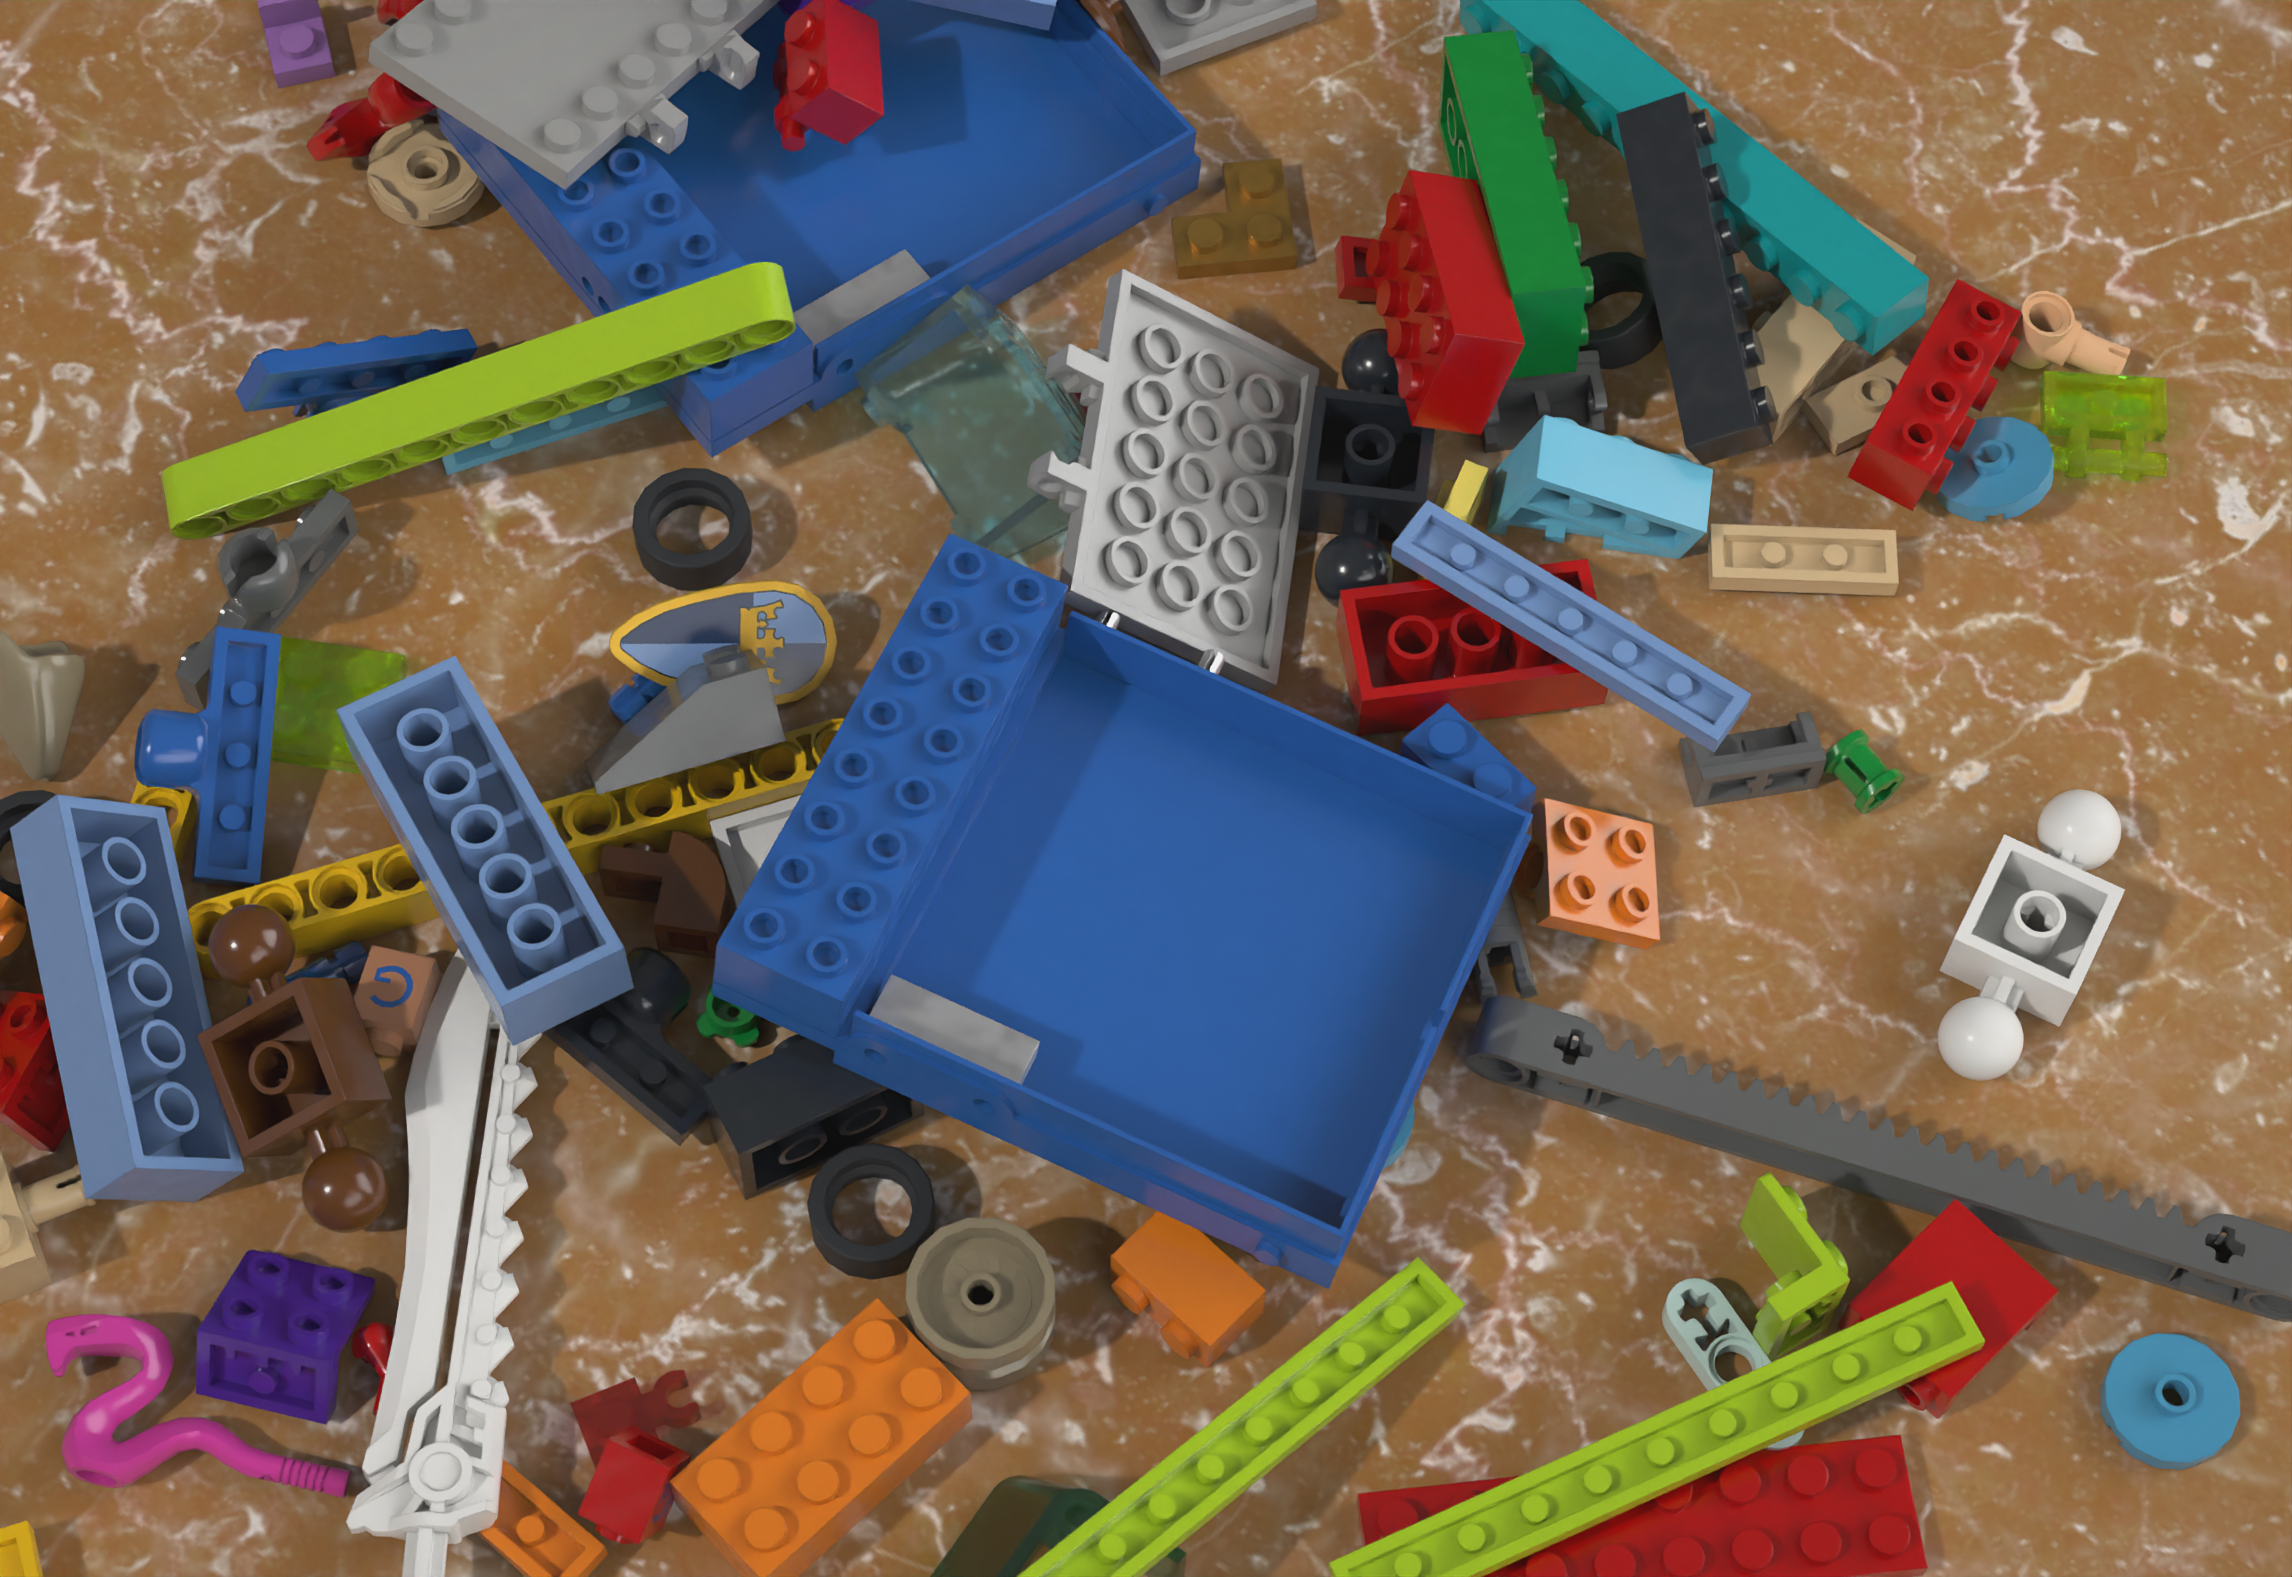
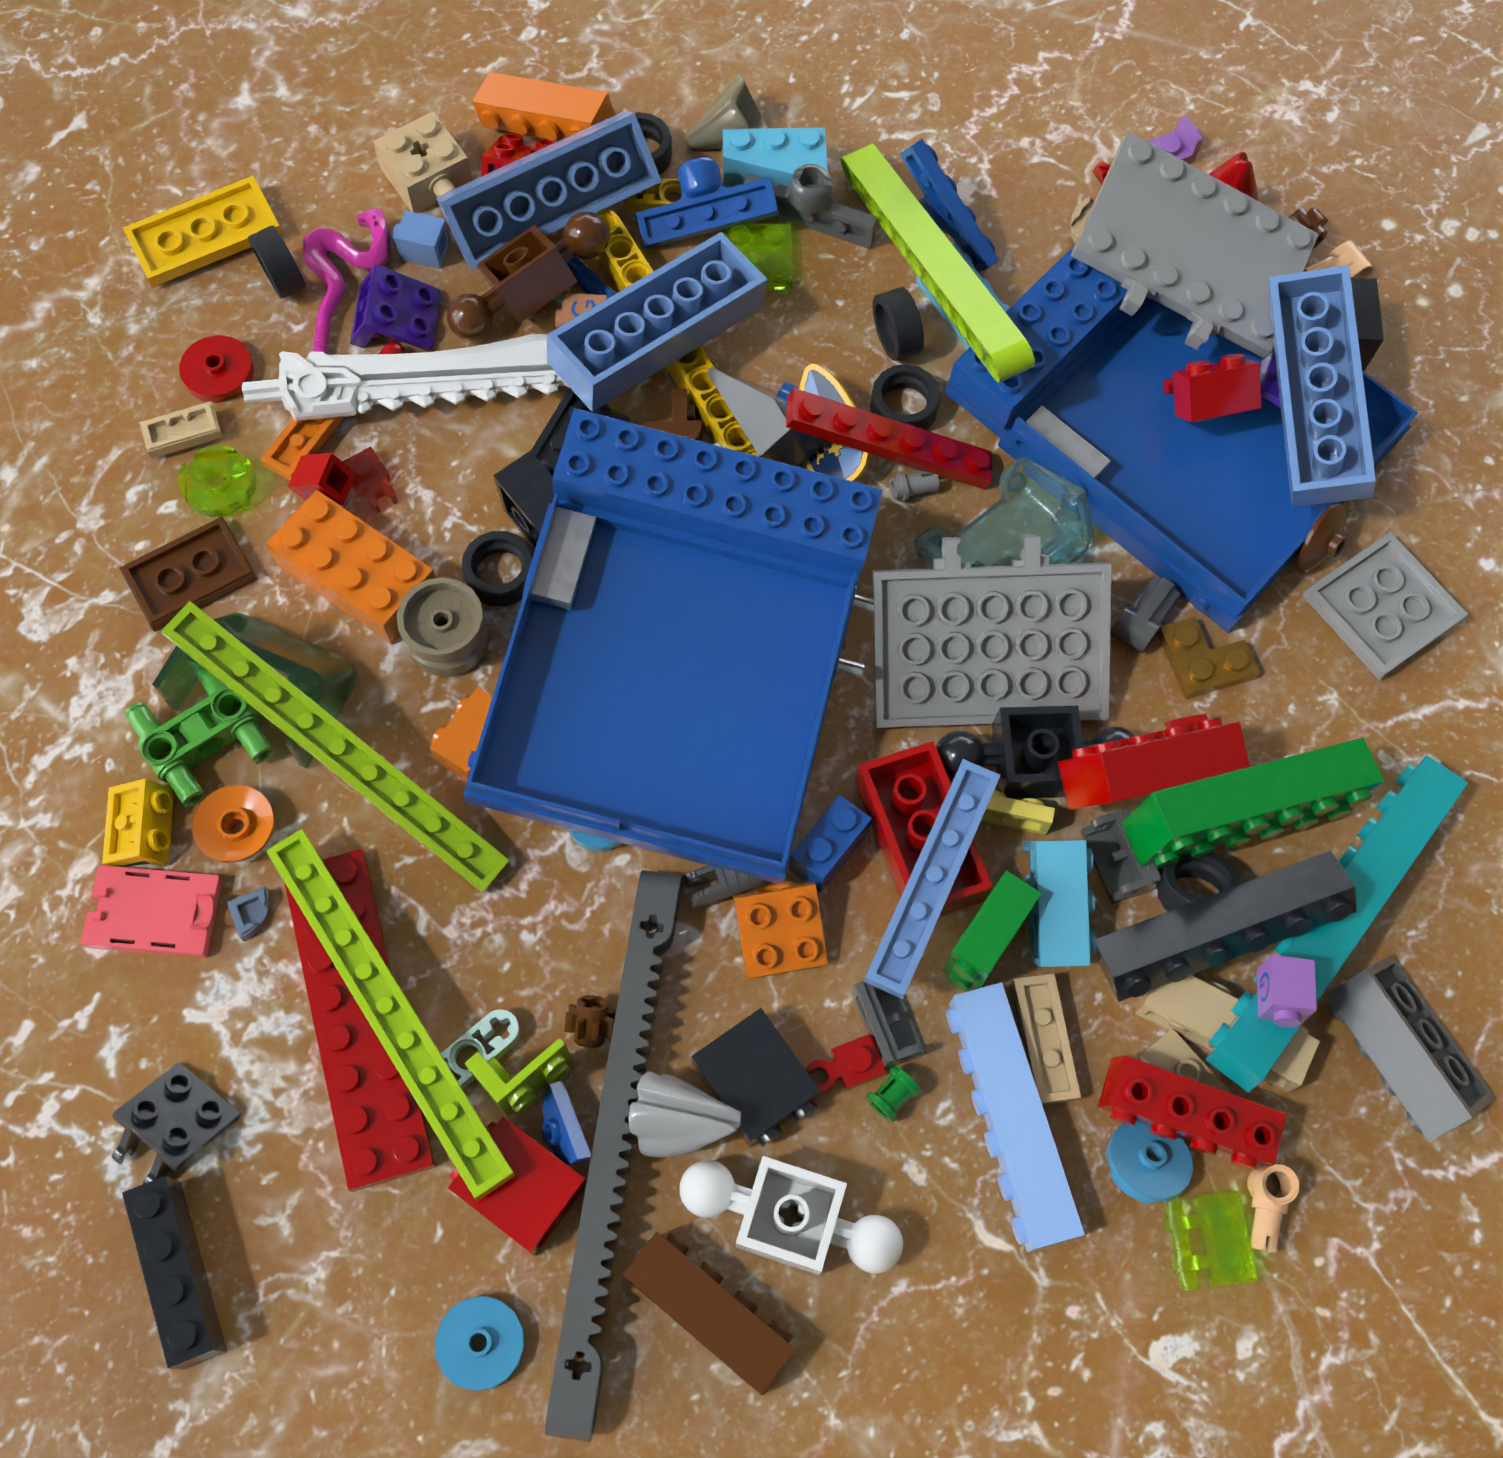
camera: 80 degrees right, 5 degrees up
none -> black tyre [248,225,306,299]
none -> medium blue brick [392,210,450,269]
none -> blue plate [542,1081,591,1165]
none -> reddish brown gear [564,995,616,1048]
none -> reddish brown brick [622,1232,796,1395]
none -> light grey hat [629,1072,741,1158]
none -> black brick [691,1008,821,1147]
none -> medium azure wedge [722,128,828,187]
none -> red plate [786,388,992,489]
none -> red plate [806,1034,886,1095]
none -> black tyre [872,287,924,361]
none -> light grey pin [889,471,939,502]
none -> green brick [943,870,1042,992]
none -> light blue brick [946,982,1085,1253]
none -> dark grey piece [1110,577,1180,653]
none -> medium lavender brick [1257,955,1317,1027]
none -> slope [1326,955,1495,1142]

